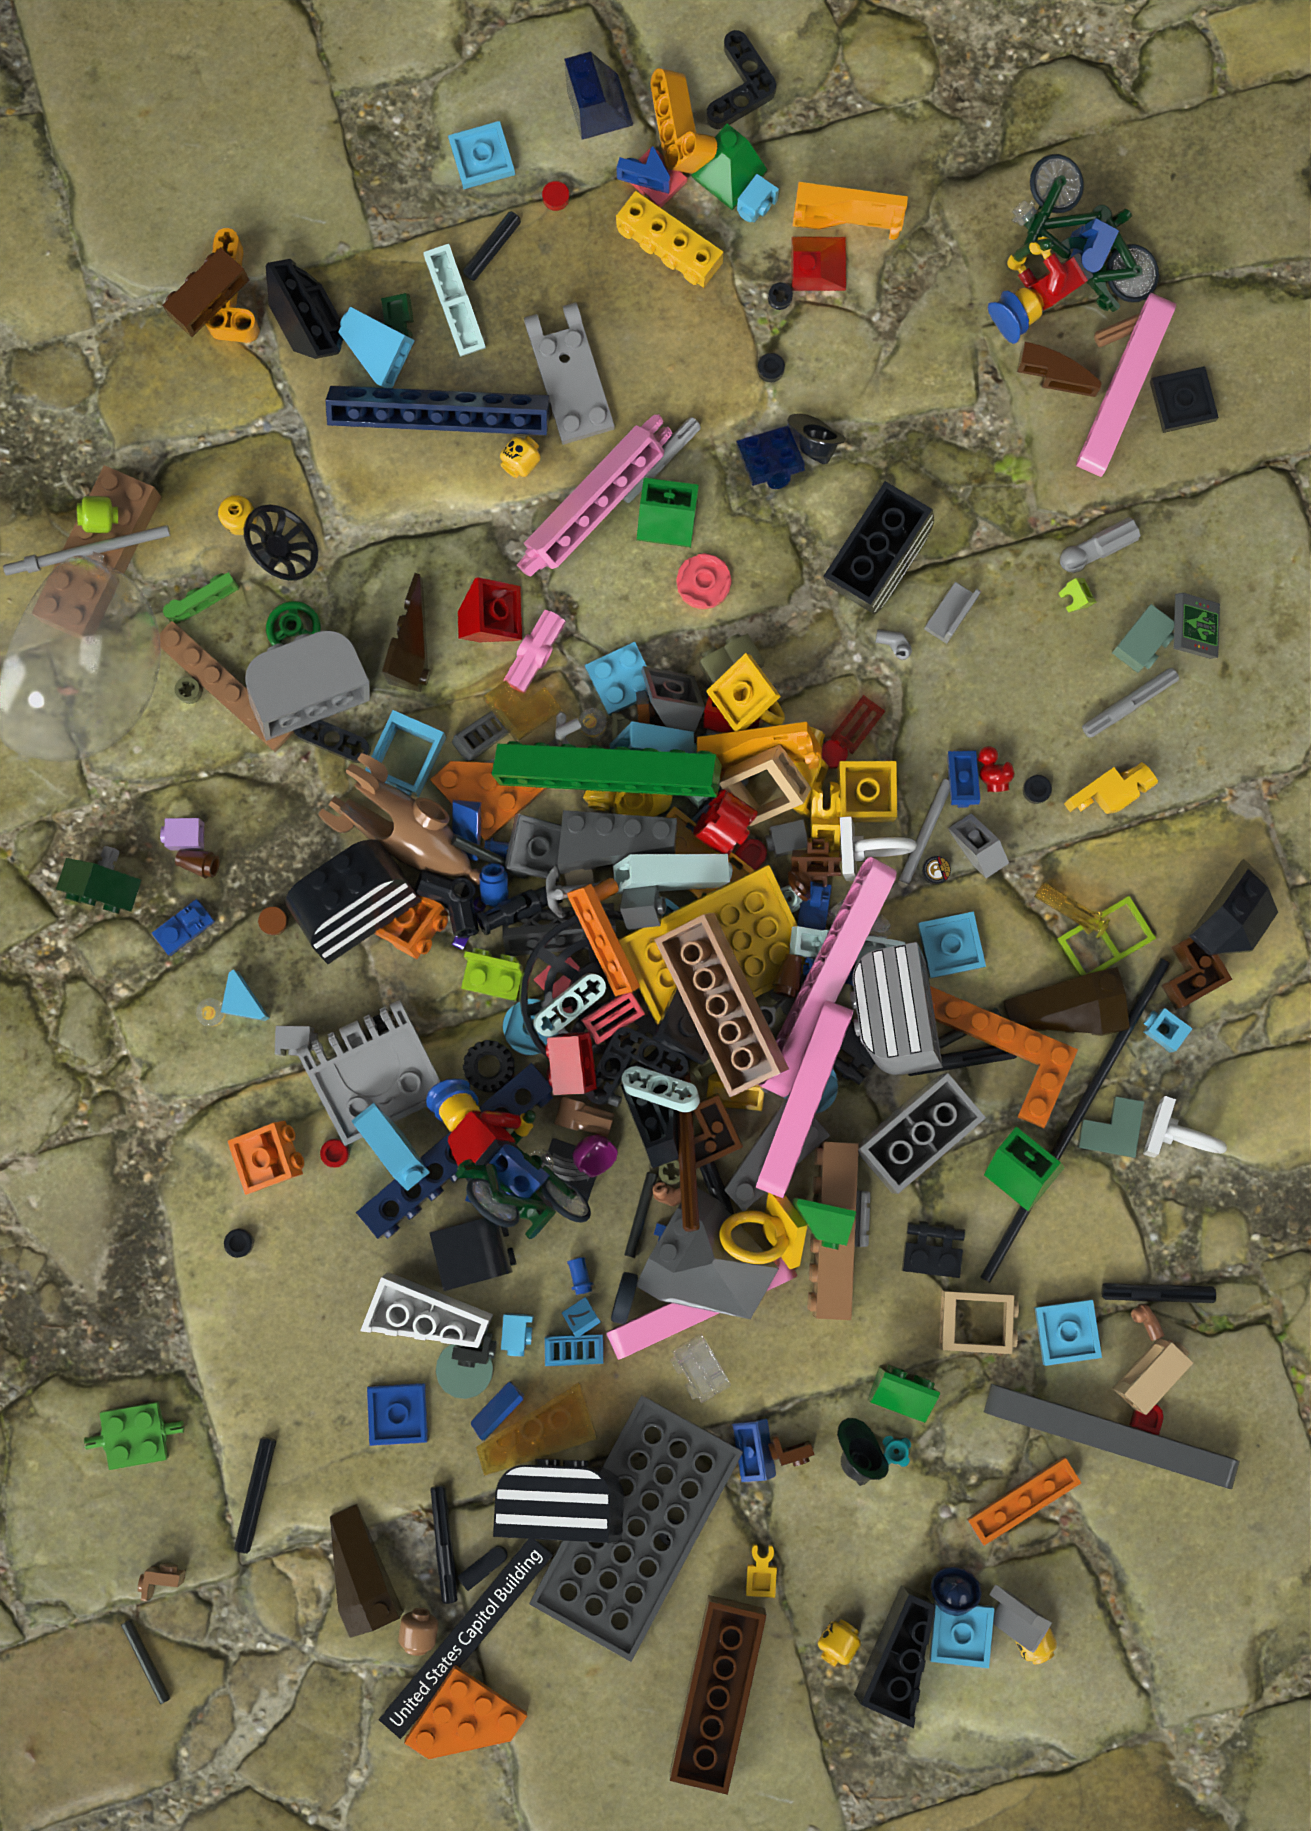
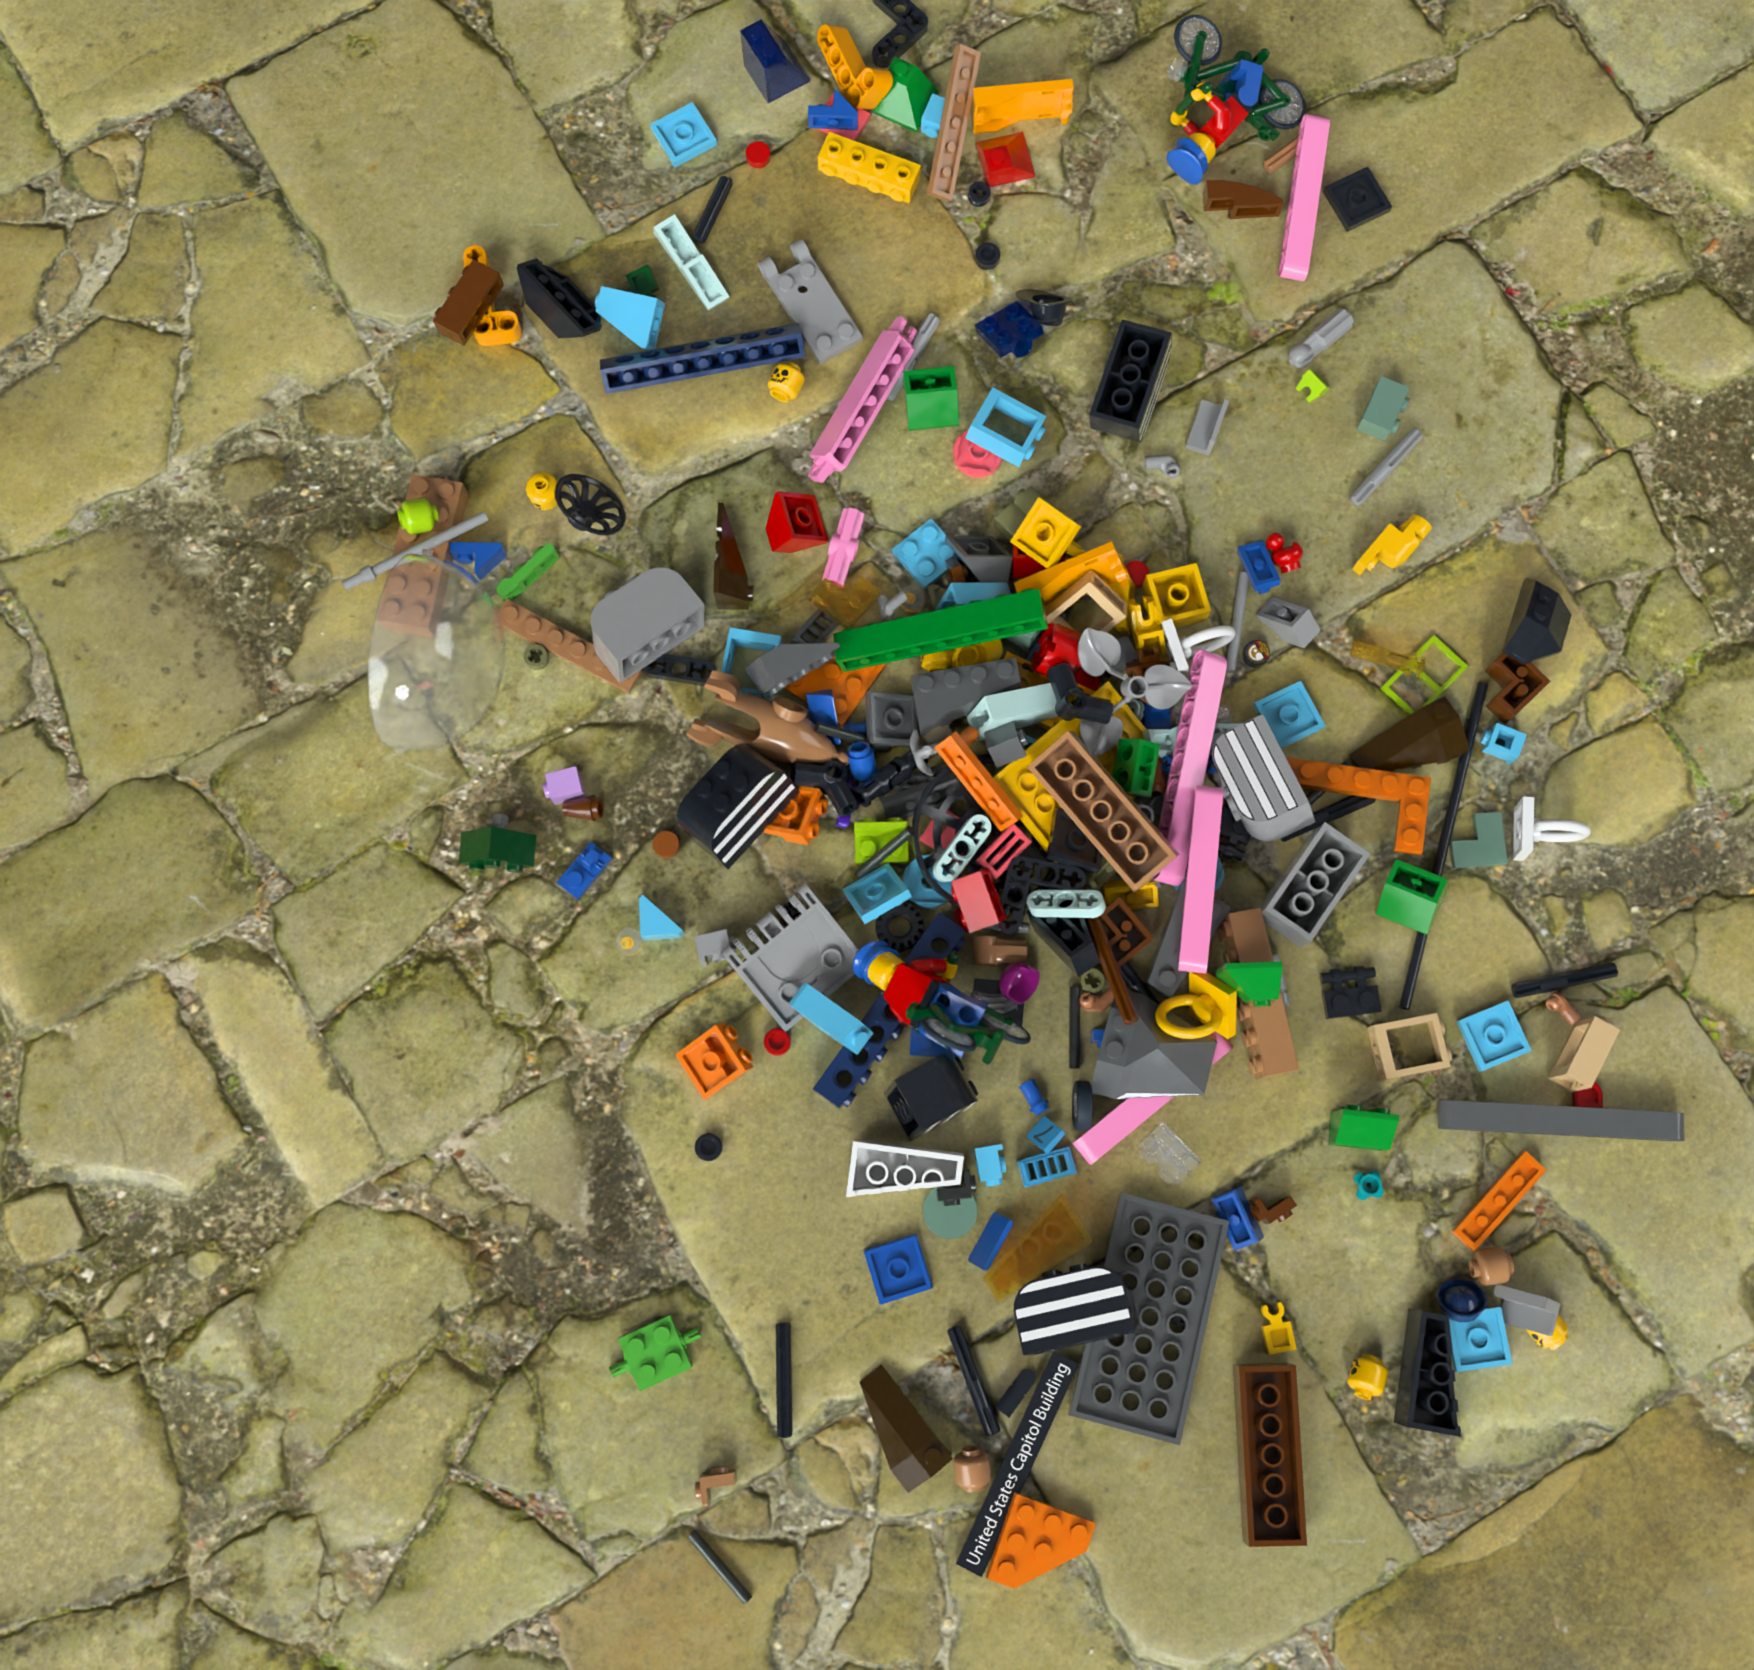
camera: 15 degrees left, 5 degrees down
green piece [266,601,321,646] -> none
clear red tile [830,695,886,755] -> none
black piece [837,1418,889,1486] -> none
black tile [1022,775,1052,804] -> none
tile [1174,593,1220,659] -> none
none -> blue slope [450,542,507,580]
none -> dark grey slope [745,643,840,696]
none -> medium azure plate [842,863,912,924]
none -> pearl dark grey bar [855,826,915,879]
none -> medium nougat plate [927,44,981,202]
none -> medium azure window [966,387,1047,467]
none -> black piece [1047,663,1113,724]
none -> light grey plant [1078,628,1192,756]
none -> green brick [1112,739,1160,797]
none -> medium nougat head [1468,1247,1514,1286]

